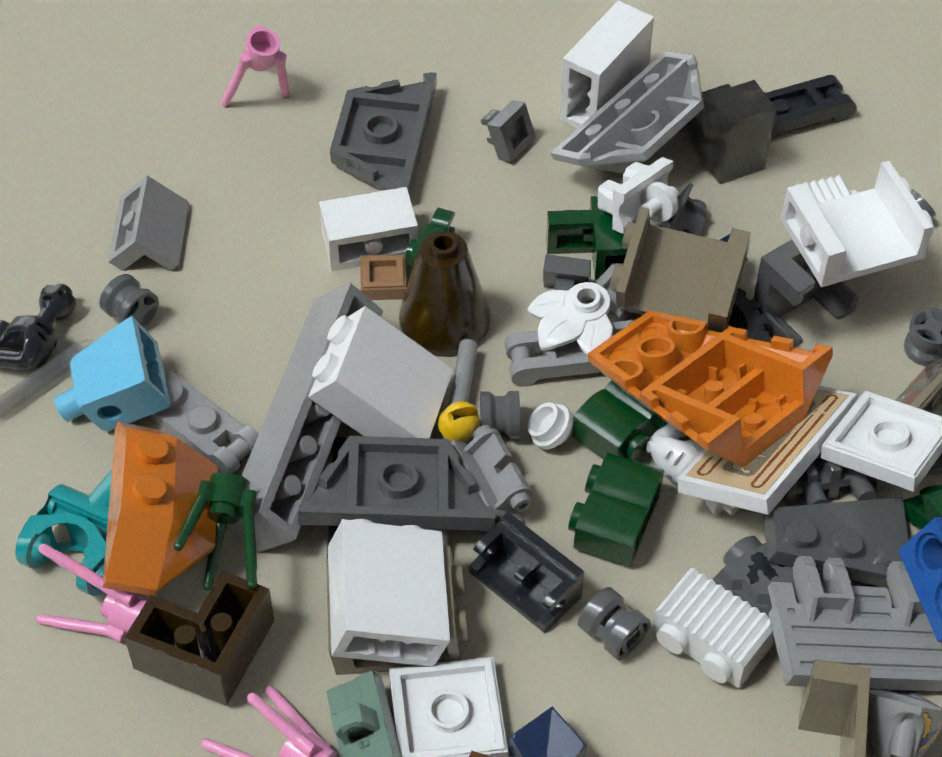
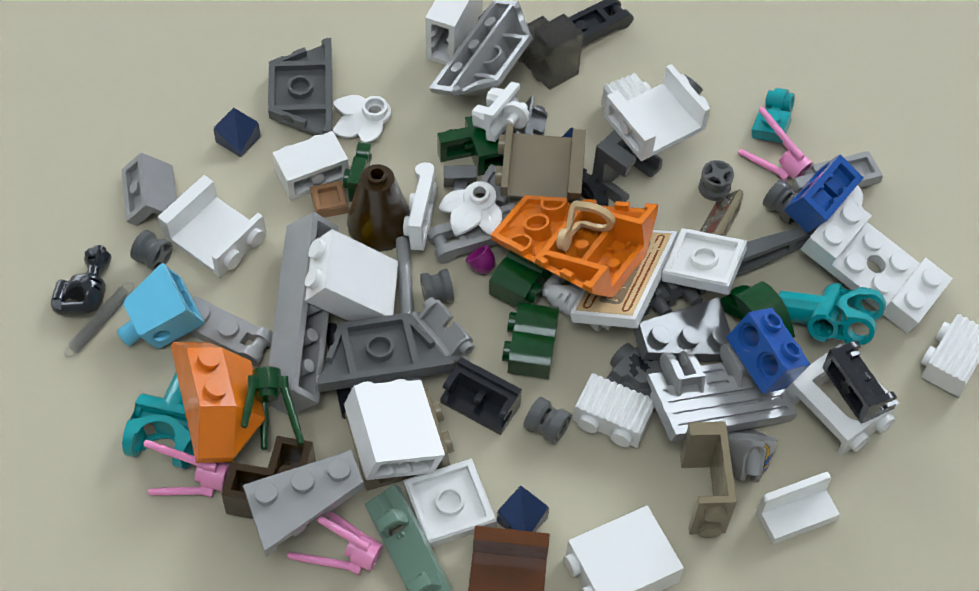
camera: 15 degrees left, 5 degrees up
bright pink plant [221,25,290,107] -> none
yellow hinge [438,401,481,443] -> none
dark grey tile [480,100,536,162] -> none
white plate [527,402,573,450] -> none
none -> white panel [158,175,266,278]
none -> dark blue slope [213,107,261,157]
none -> light grey wing [243,450,364,557]
none -> white plate [333,95,391,143]
none -> white plate [403,162,438,251]
none -> magenta hinge [466,245,495,274]
none -> tan piece [556,200,616,251]

